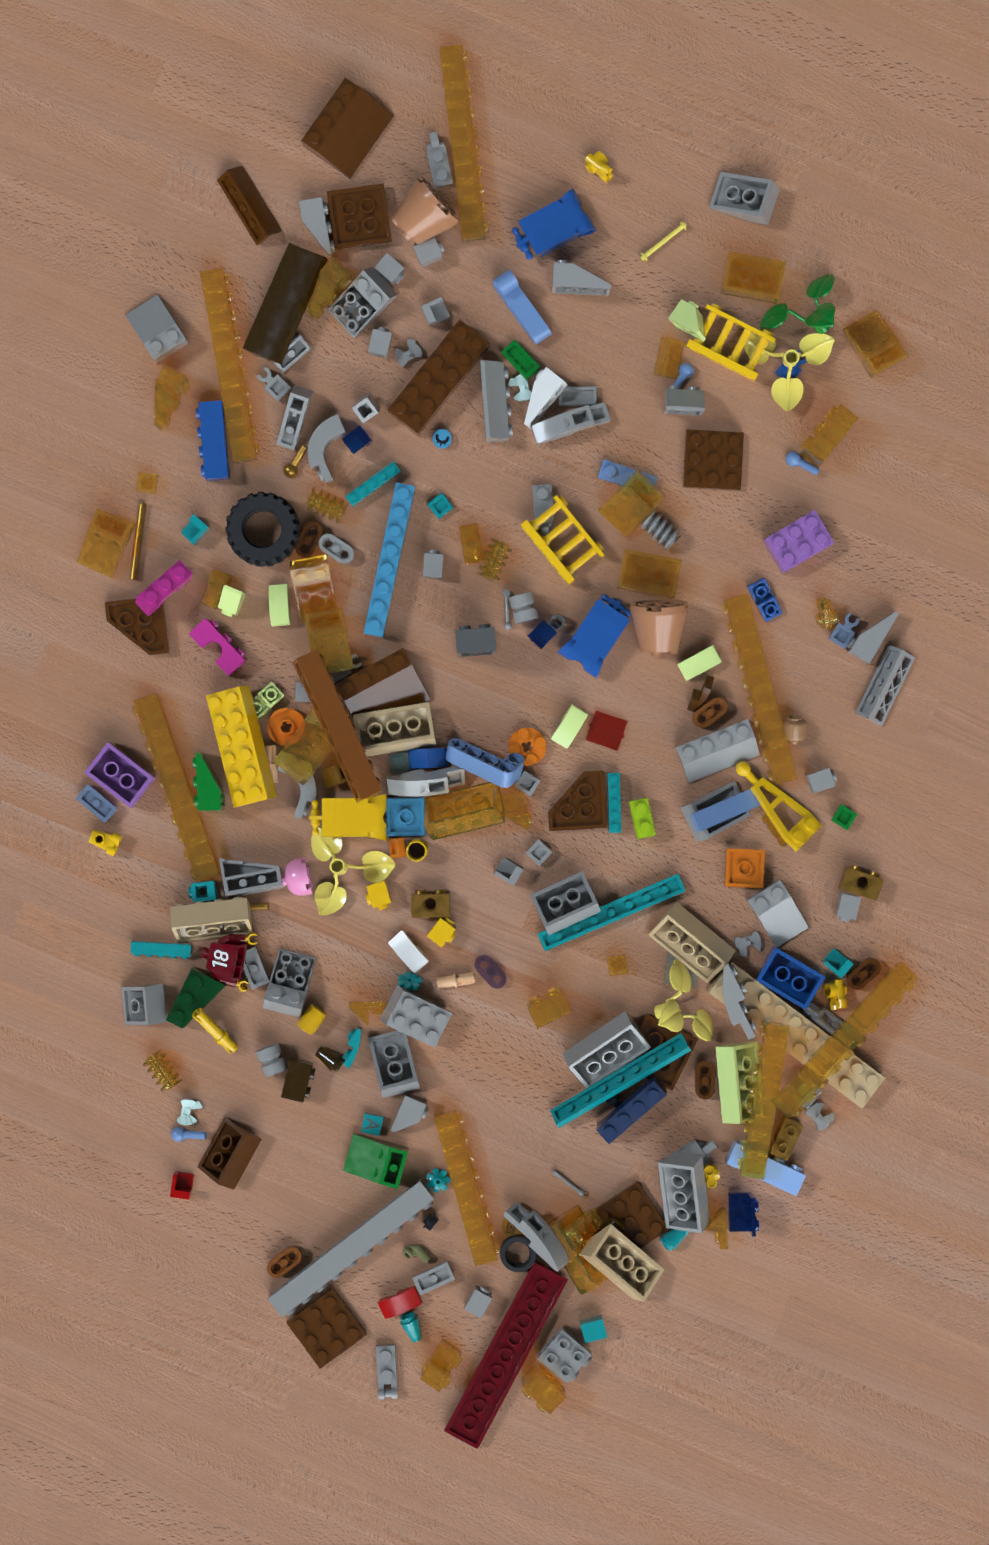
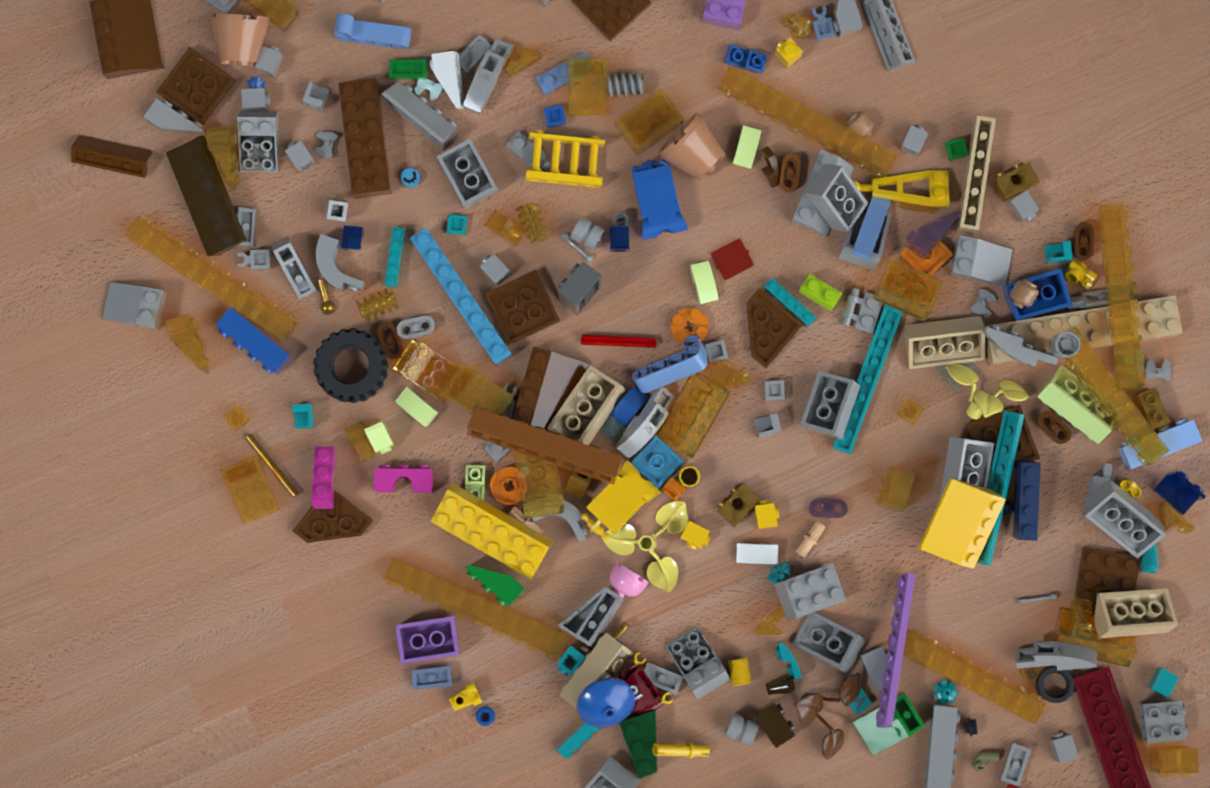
camera: 50 degrees left, 5 degrees down
none -> blue plate [247,77,266,89]
none -> light grey brick [437,139,498,210]
none -> blue plate [476,706,495,726]
none -> reddish brown plate [484,270,560,346]
none -> clear yellow slope [505,45,542,79]
none -> blue plate [544,105,566,128]
none -> blue dish [577,678,635,728]
none -> red axle [581,334,656,348]
none -> yellow brick [775,37,803,69]
none -> reddish brown plant [794,672,861,760]
none -> light grey brick [805,163,868,232]
none -> light grey plate [842,288,884,334]
none -> clear yellow brick [872,258,943,322]
none -> medium lavender plate [876,573,915,729]
none -> clear purple slope [905,211,961,260]
none -> yellow slope [918,478,1006,569]
none -> tan brick [956,116,996,234]
none -> medium nougat head [1009,279,1039,309]
none -> light grey wheel [1049,332,1081,358]

